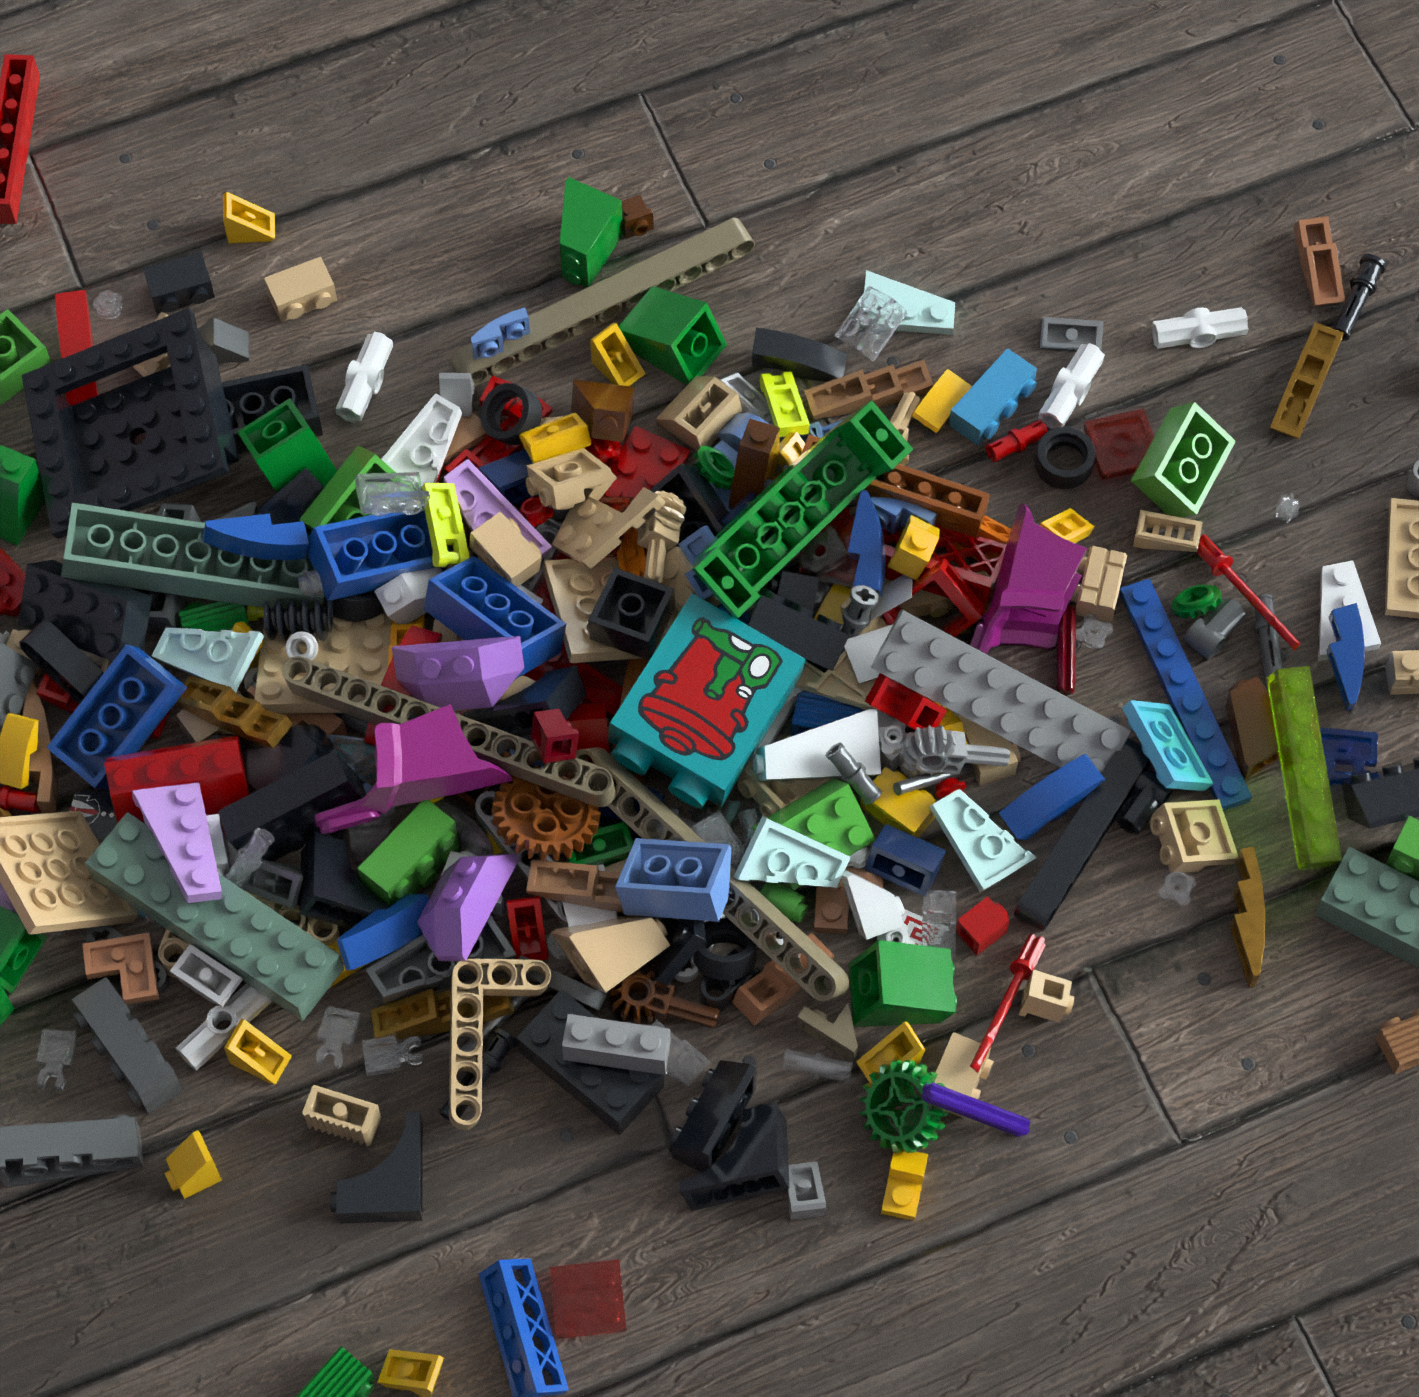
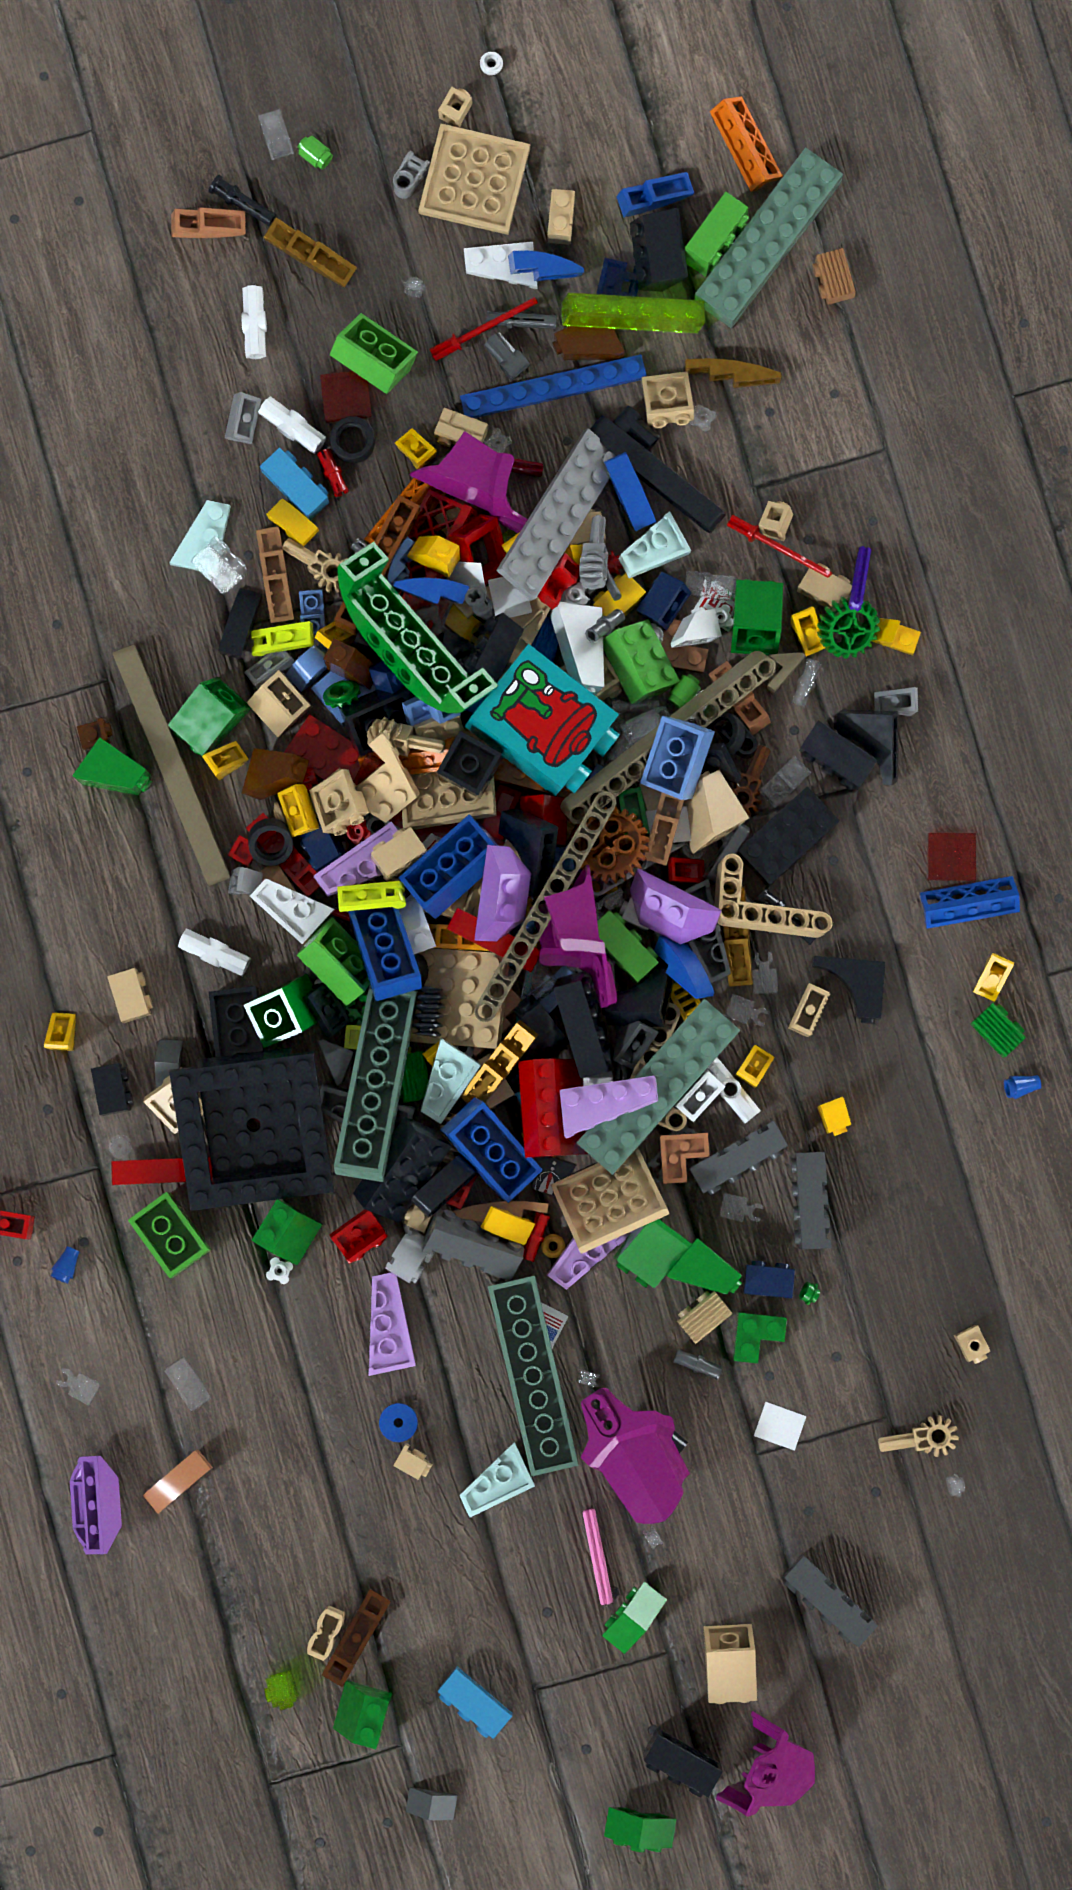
camera: 75 degrees left, 20 degrees up
blue slope [202,514,309,560] -> none
clear pin [224,828,274,889] -> none
white plate [286,632,318,660] -> none
clear plate [298,569,323,600] -> none
clear bracket [354,472,430,516] -> none
medium blue slope [471,307,530,360] -> none
dark red brick [531,708,579,763] -> none
light grey brick [562,1014,671,1075] -> none
light aqua wing [734,816,851,888] -> none
red brick [955,896,1010,956] -> none
medium azure plate [1122,700,1214,791] -> none
tan slope [1133,510,1203,552] -> none
green gear [1171,584,1222,619] -> none

